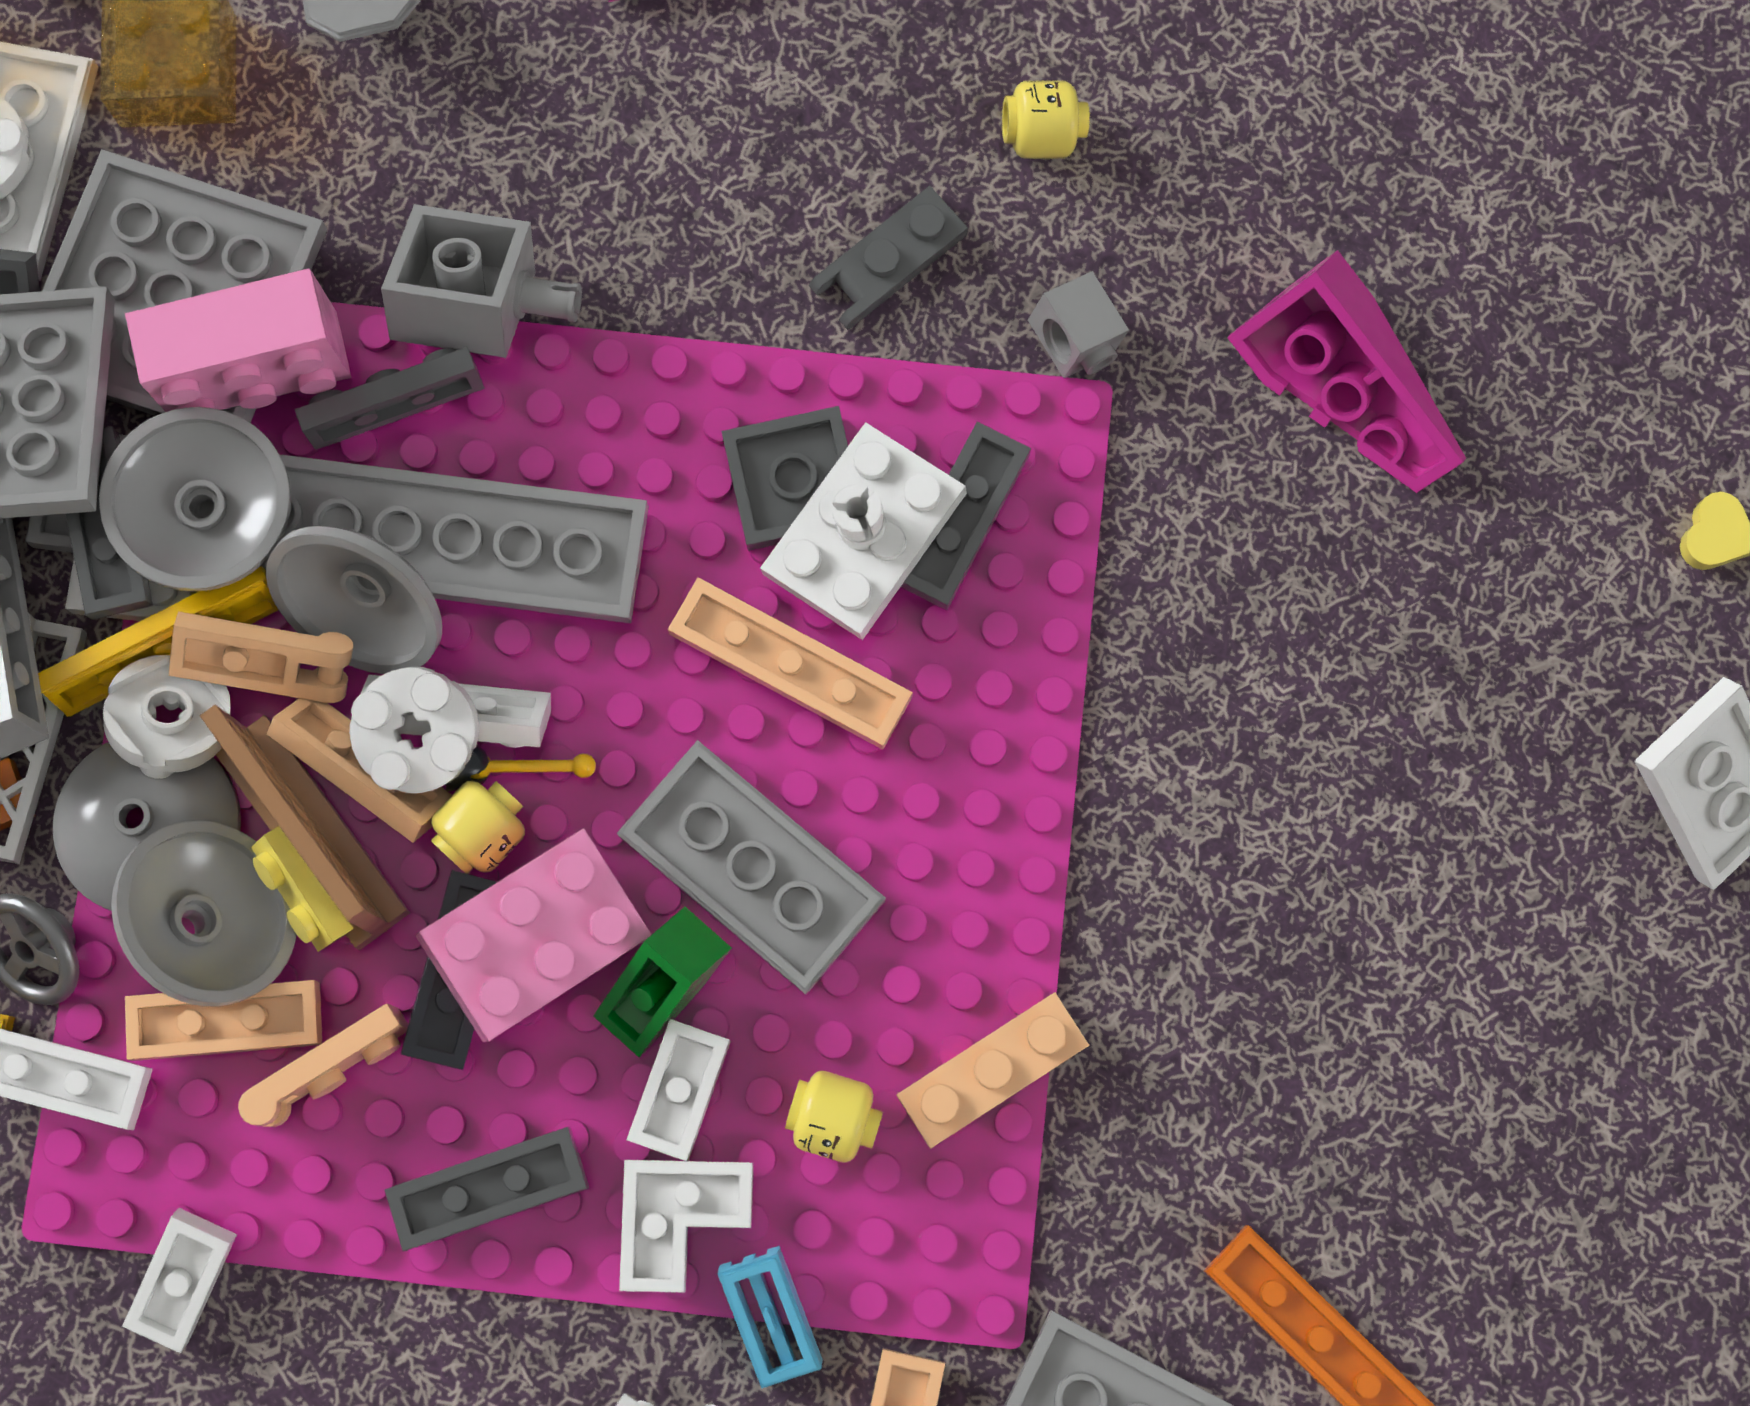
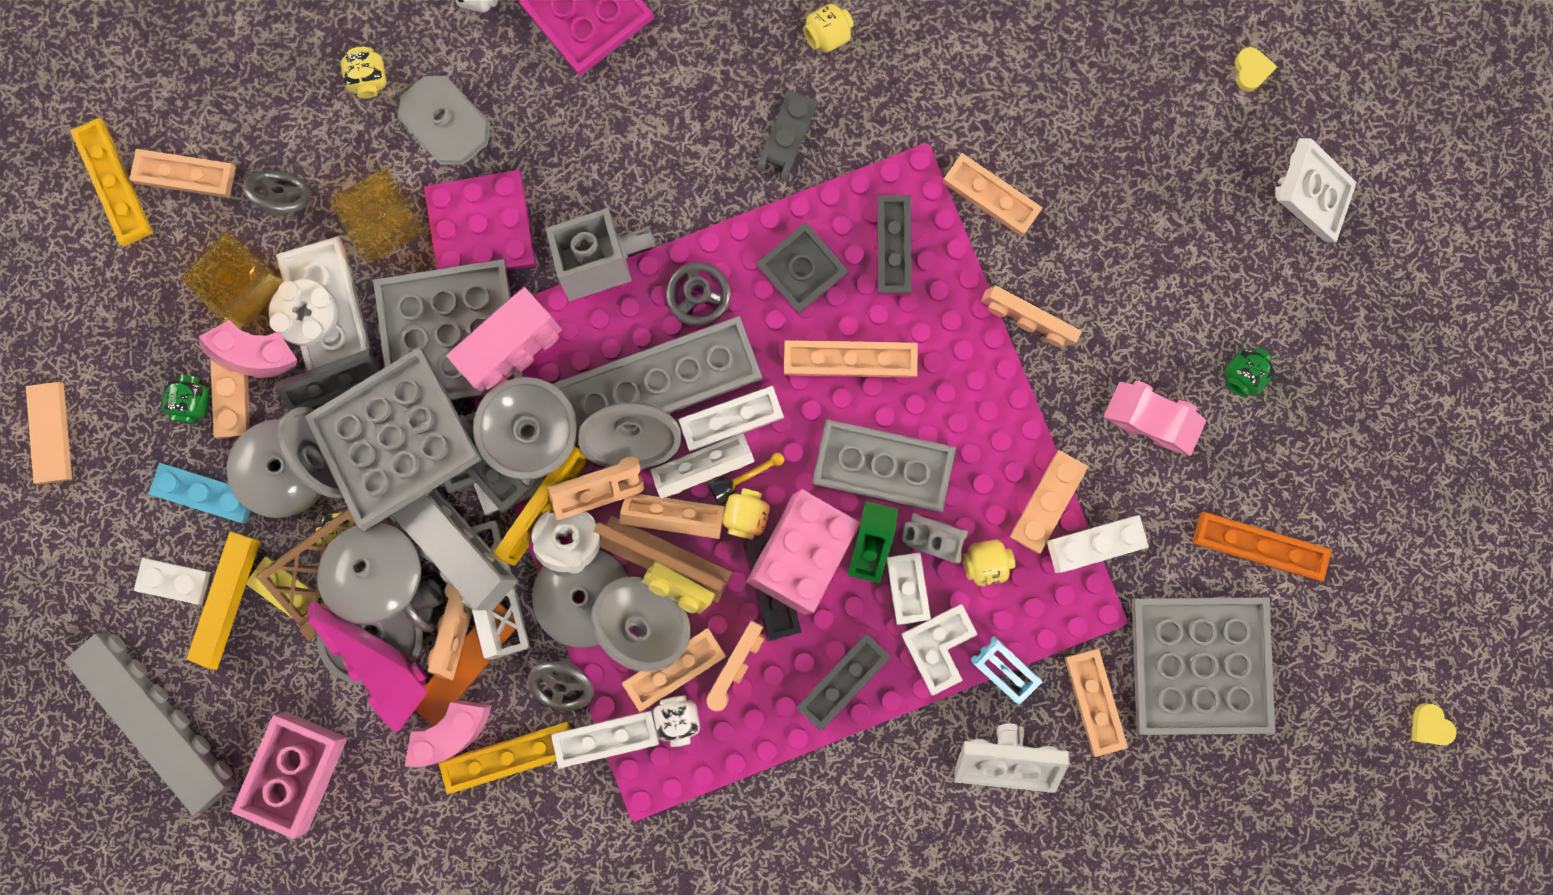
camera: 25 degrees left, 5 degrees up
white plate [122,1208,237,1353] -> none
dark grey plate [294,347,485,450] -> none
white plate [350,667,479,793] -> none
white plate [760,422,967,640] -> none
light grey brick [1028,271,1129,379] -> none
dark pink wedge [1227,250,1466,493] -> none
none -> dark pink plate [424,170,537,271]
none -> white head [653,695,700,747]
none -> flat silver piece [666,262,731,326]
none -> white plate [678,386,784,452]
none -> light grey hips [902,513,968,563]
none -> light nougat plate [942,153,1042,237]
none -> light nougat plate [981,285,1082,348]
none -> white plate [1046,515,1149,573]
none -> bright pink brick [1104,381,1207,456]
none -> green head [1224,348,1276,398]

